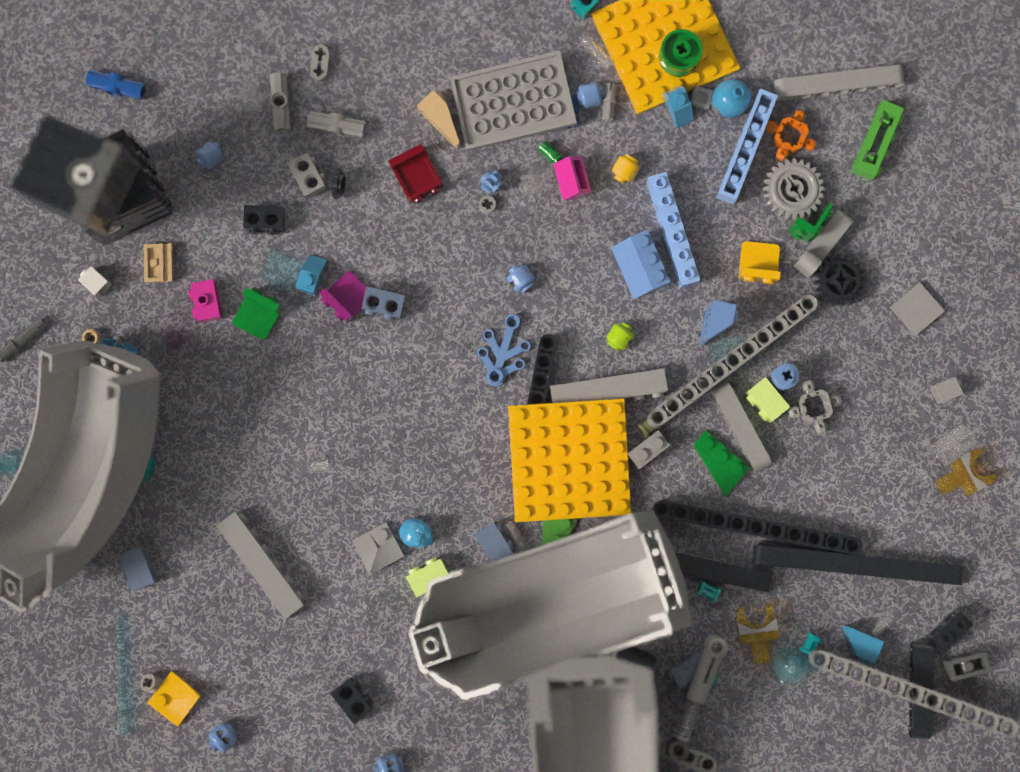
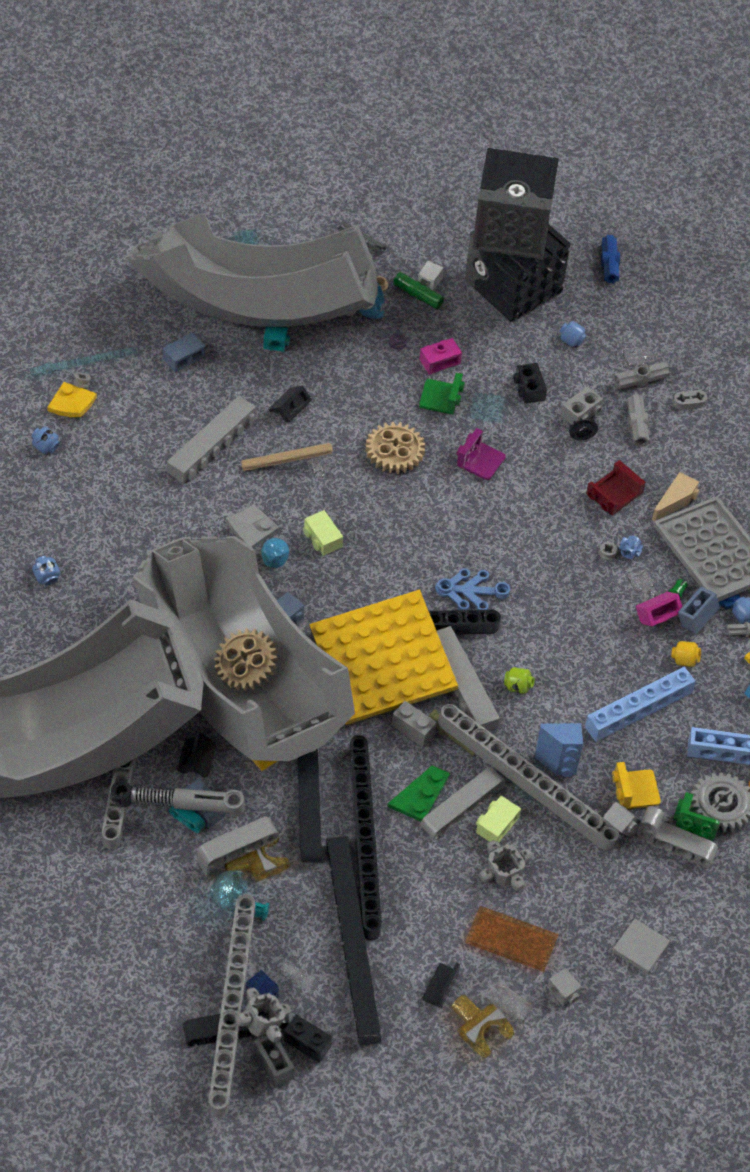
camera: 70 degrees right, 30 degrees down
tan plate [144,243,174,283] -> none
dark azure slope [295,254,328,296] -> none
black brick [330,677,374,724] -> none
sand blue brick [361,286,405,321] -> none
medium blue head [507,264,535,294] -> none
medium blue slope [611,230,670,300] -> none
teal bush [696,579,722,603] -> none
medium blue piece [770,363,799,391] -> none
black gear [813,254,867,307] -> none
dark azure slope [843,625,884,665] -> none
none -> light grey beam [197,817,279,879]
none -> tan gear [214,628,278,691]
none -> light grey piece [235,988,291,1042]
none -> tan axle [241,443,333,471]
none -> clear blue brick [245,969,279,999]
none -> black panel [268,385,312,422]
none -> yellowish green brick [303,510,343,556]
none -> tan gear [365,422,425,474]
none -> green axle [393,272,444,310]
none -> black panel [422,962,460,1008]
none -> clear orange tile [465,906,559,972]
none -> light grey brick [603,801,641,837]
none -> sand blue brick [678,586,720,634]

